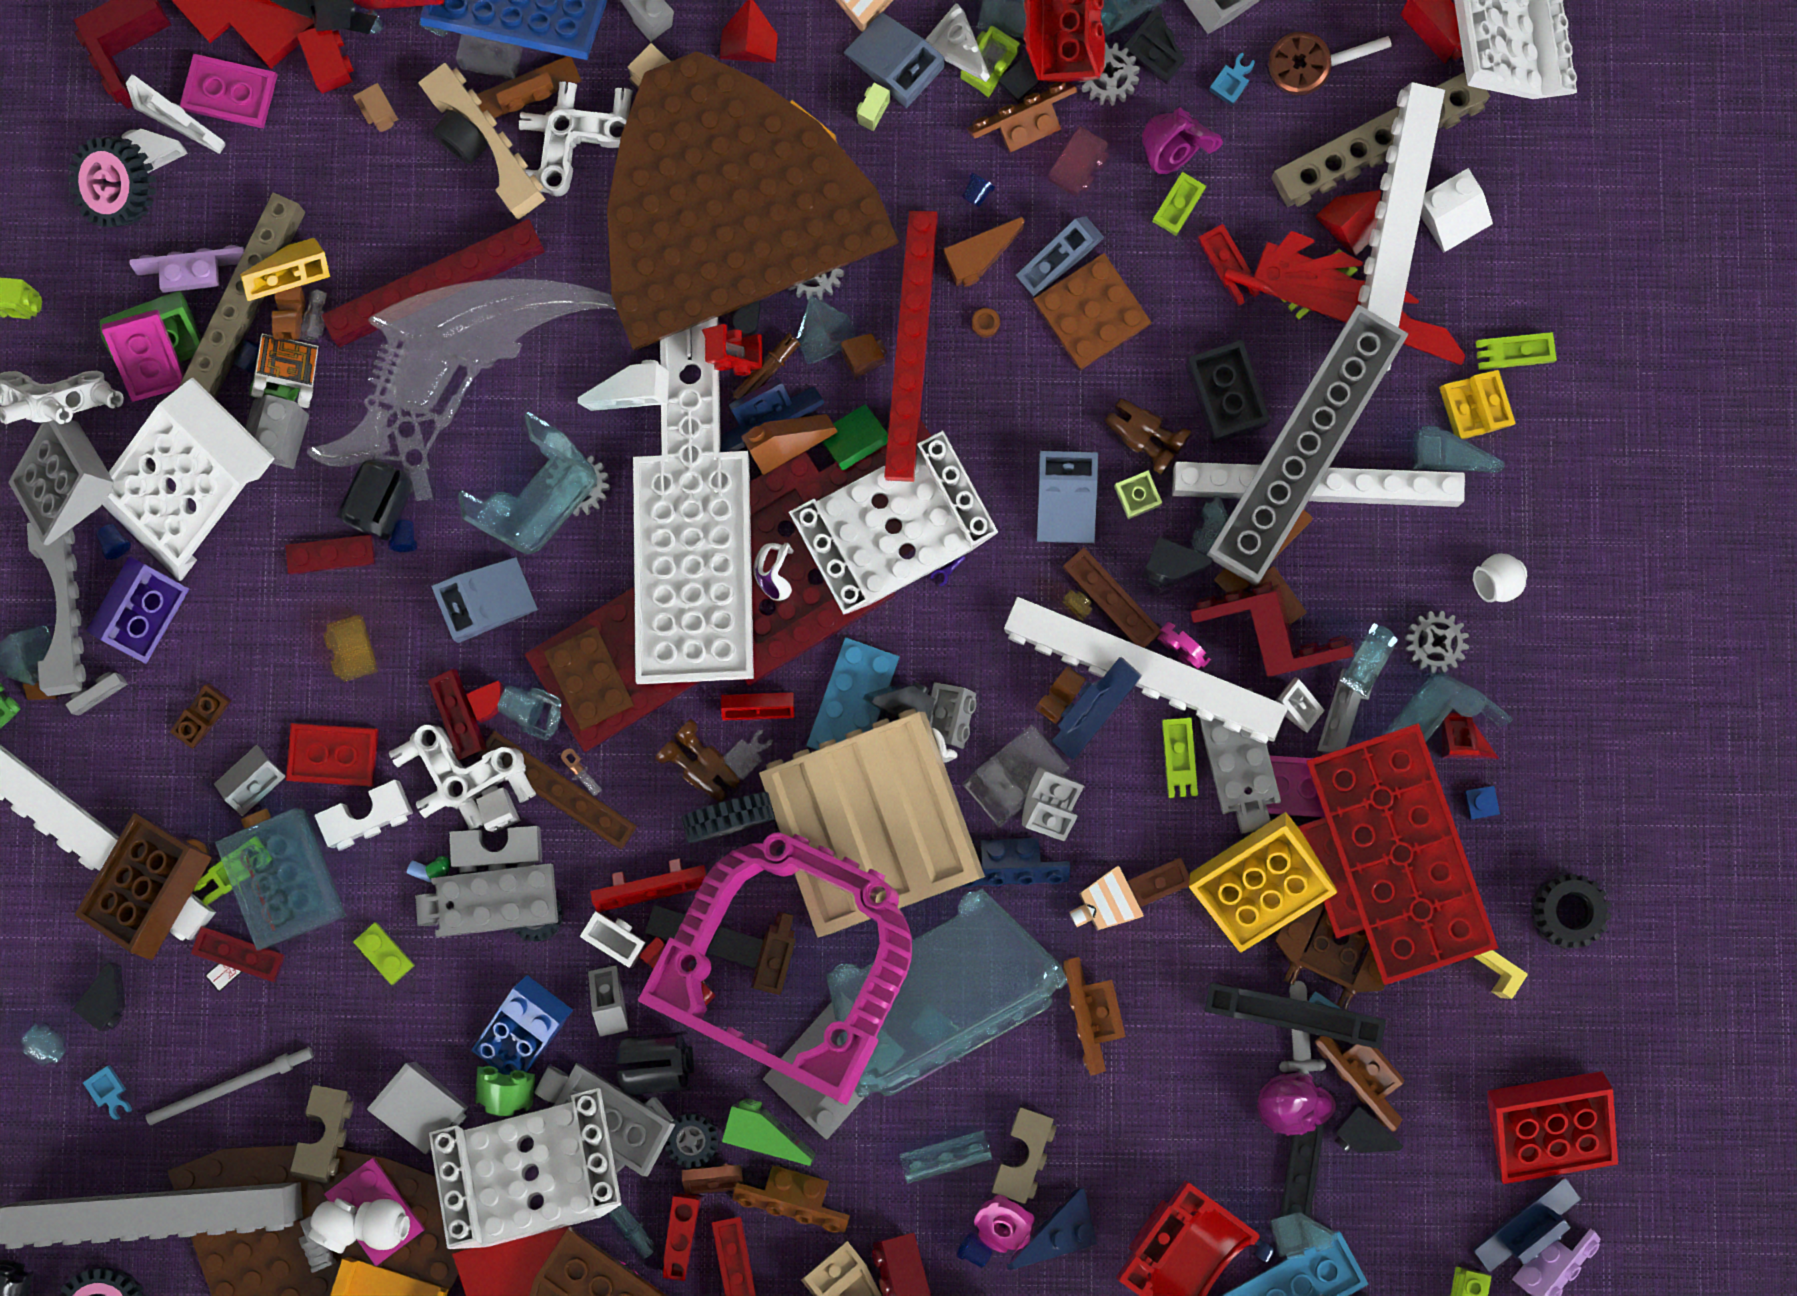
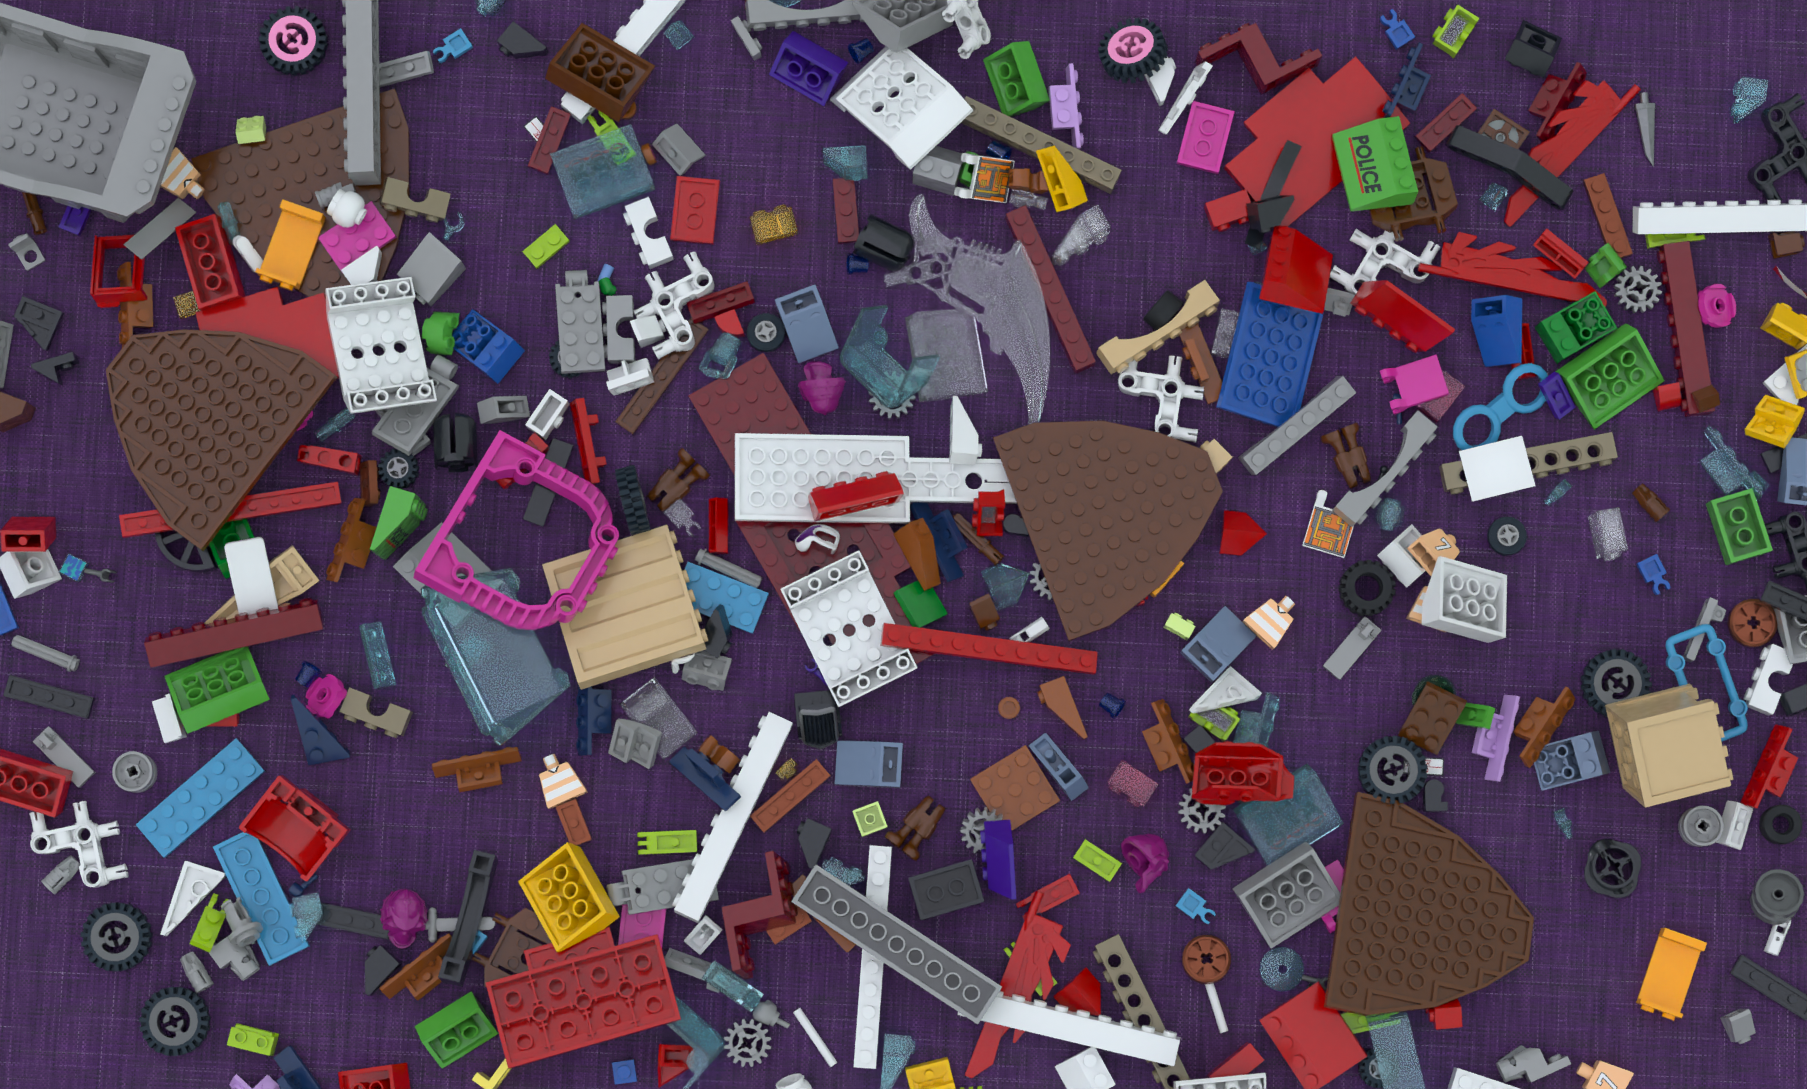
camera: 90 degrees right, 0 degrees up
dark pink plate [101,309,185,402] -> none
light grey bar [146,1047,314,1125] -> none
reddish brown slope [170,683,232,749] -> none
medium nougat brick [353,83,398,132] -> none
white piece [354,1199,410,1250] -> none
reddish brown plate [544,627,635,731] -> none
piece [561,748,601,796] -> none
reddish brown hinge [751,911,796,995] -> none
dark pink plate [1157,622,1211,670] -> none
none -> white slope [341,246,382,285]
none -> light grey hinge [379,51,434,87]
none -> bright green slope [415,991,498,1069]
none -> clear light blue piece [442,212,464,241]
none -> white panel [606,358,654,396]
none -> clear light blue slope [664,20,694,50]
none -> light grey axle [695,548,762,588]
none -> black wheel [746,313,785,352]
none -> light grey piece [753,1000,790,1029]
none -> white bar [793,1008,837,1067]
none -> black piece [794,690,842,750]
none -> magenta head [798,361,846,415]
none -> red slope [808,471,904,522]
none -> clear light blue slope [823,145,868,181]
none -> clear slope [905,308,988,402]
none -> light grey gear [960,807,1003,853]
none -> dark purple slope [980,820,1016,900]
none -> white bar [1009,617,1050,642]
none -> clear slope [1051,205,1111,266]

